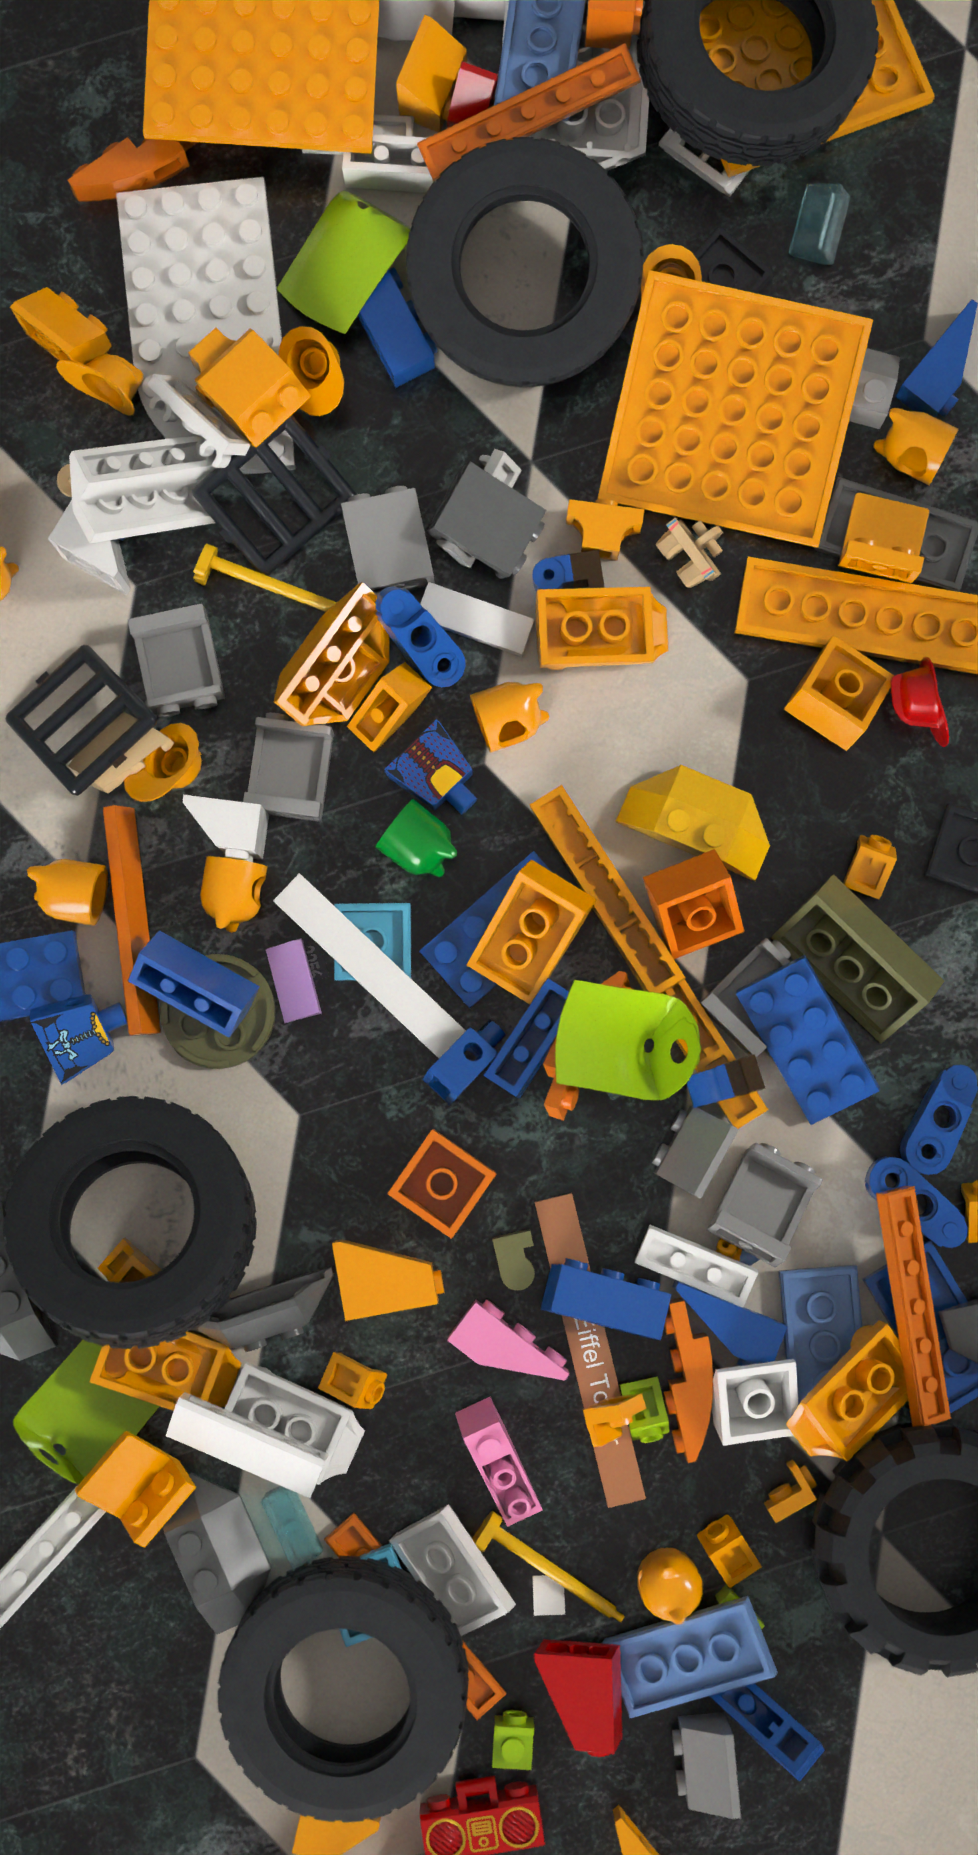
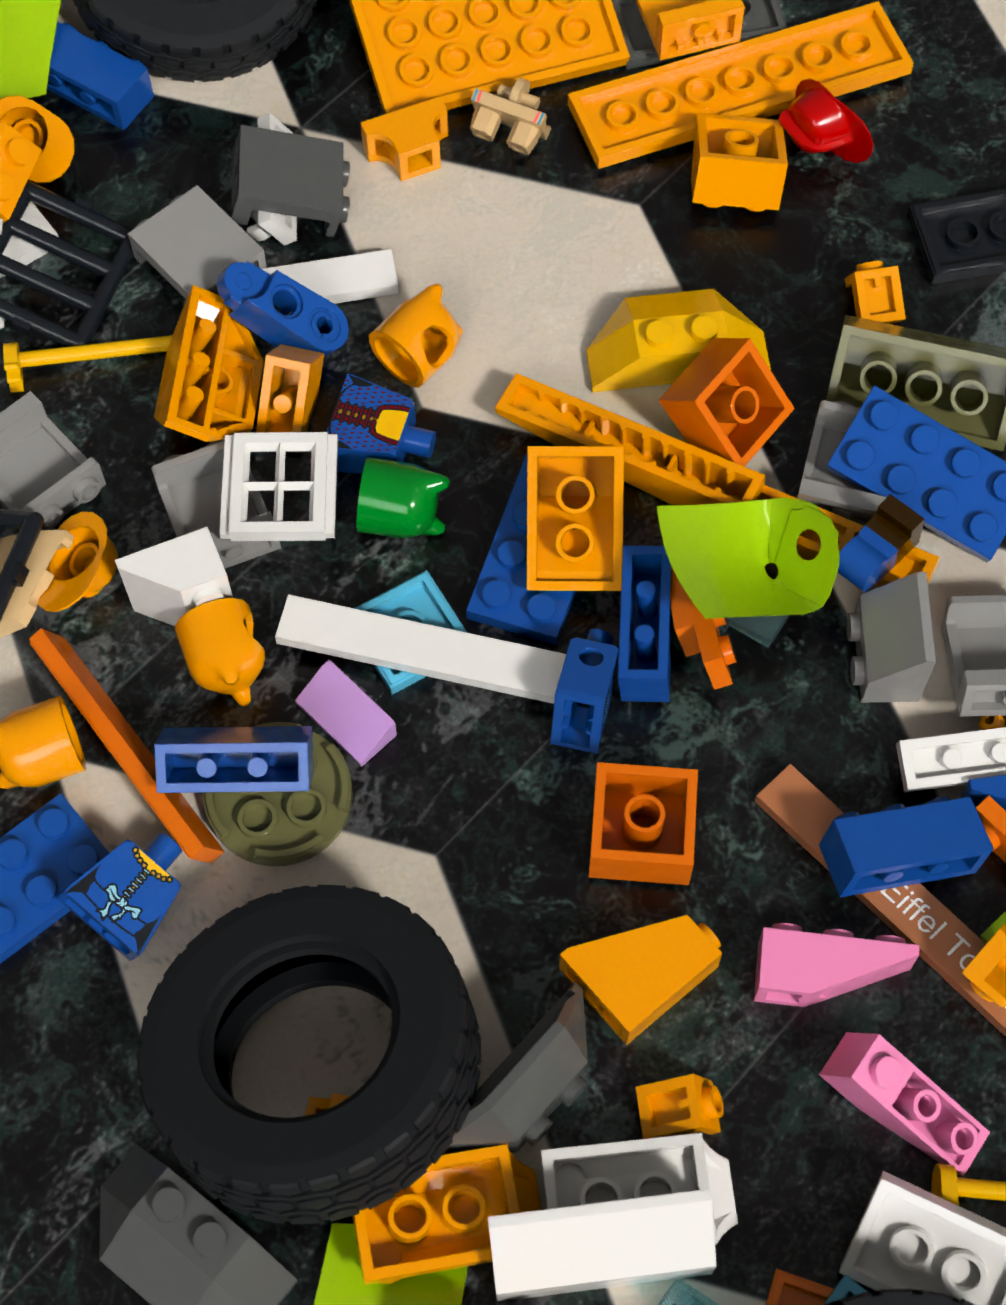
camera: 30 degrees left, 20 degrees down
olive leg [492,1228,534,1291] -> none
leg [532,550,605,592] -> none
light orange slope [535,587,668,670] -> none
none -> white piece [219,432,338,541]

